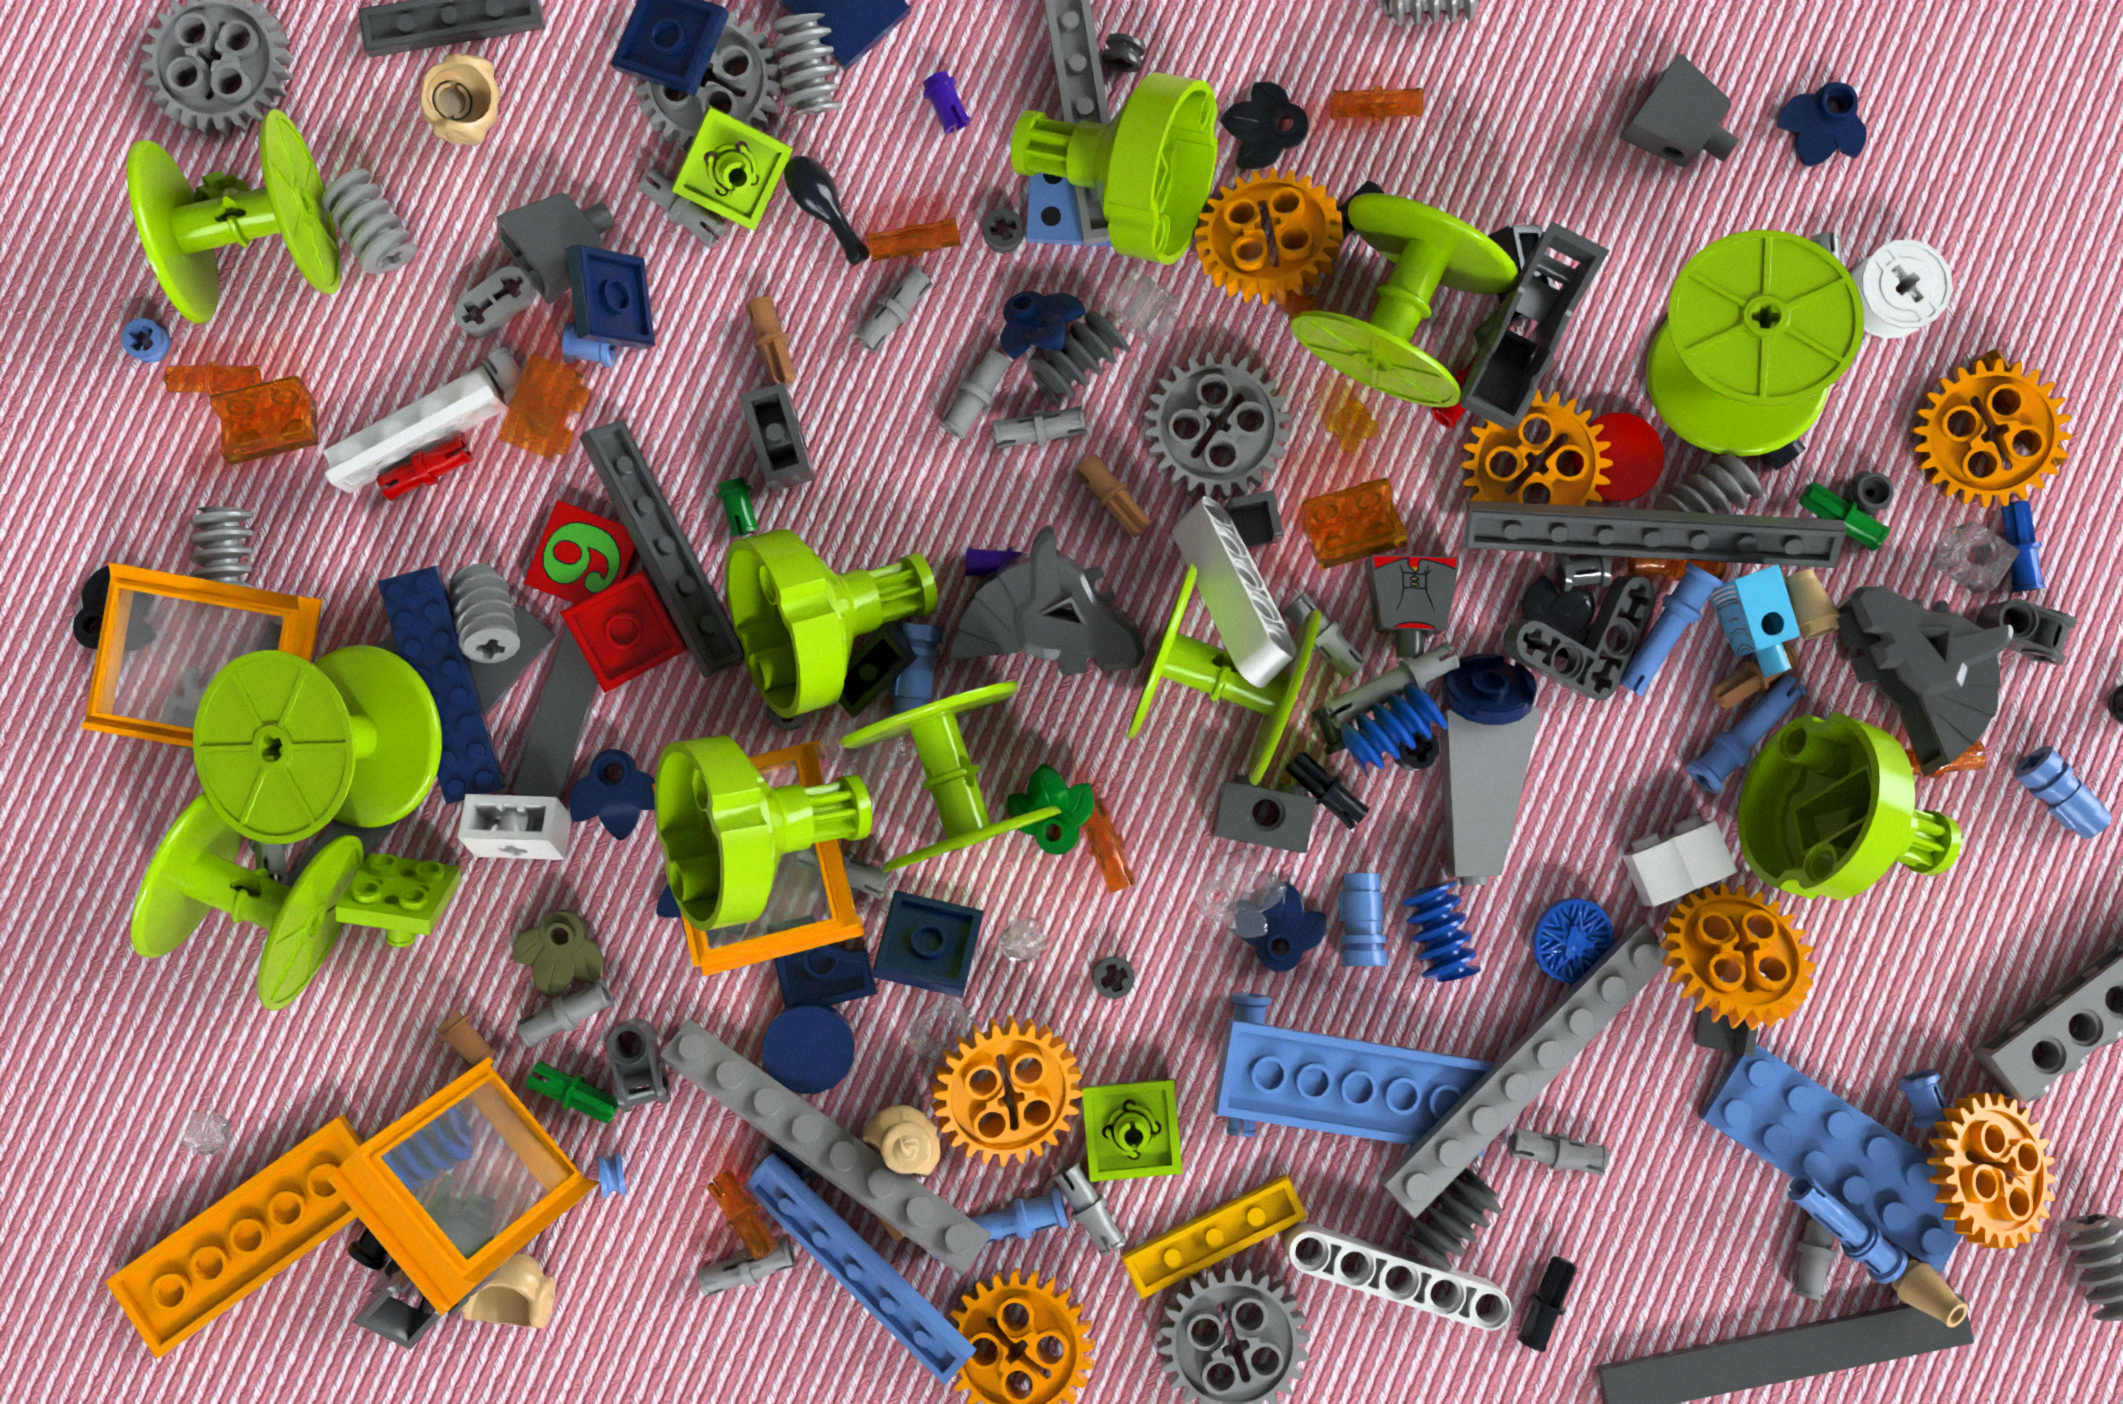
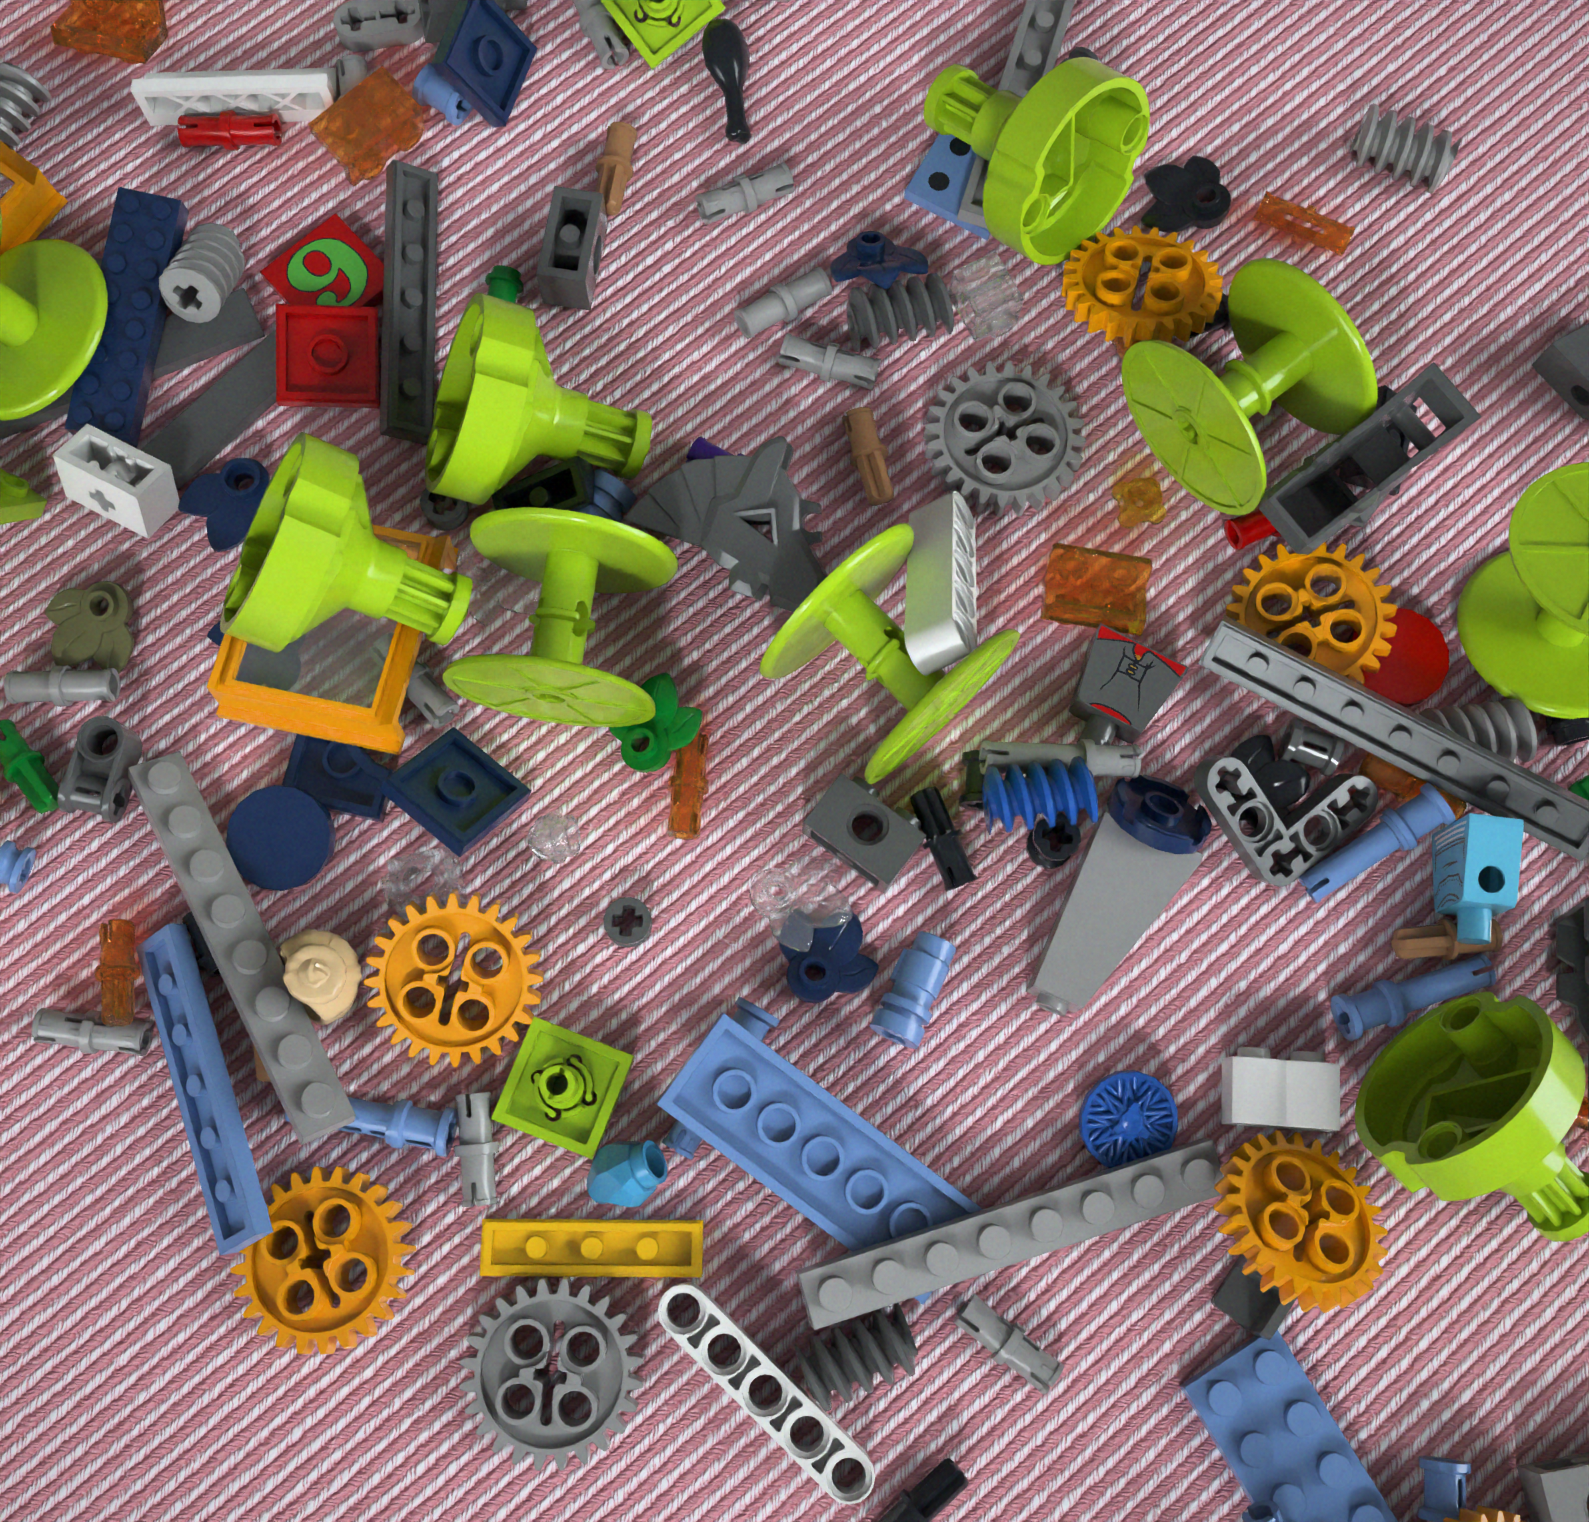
camera: 25 degrees right, 10 degrees down
clear orange pin [867,217,961,263] -> none
dark purple pin [923,71,971,134] -> none
dark grey bush [983,208,1024,254] -> none
dark grey panel [1224,490,1283,549] -> none
light grey pin [1283,592,1365,679] -> none
blue piece [1401,880,1482,982] -> none
tan cone [1786,569,1840,640] -> none
none -> dark azure rock [586,1140,667,1207]

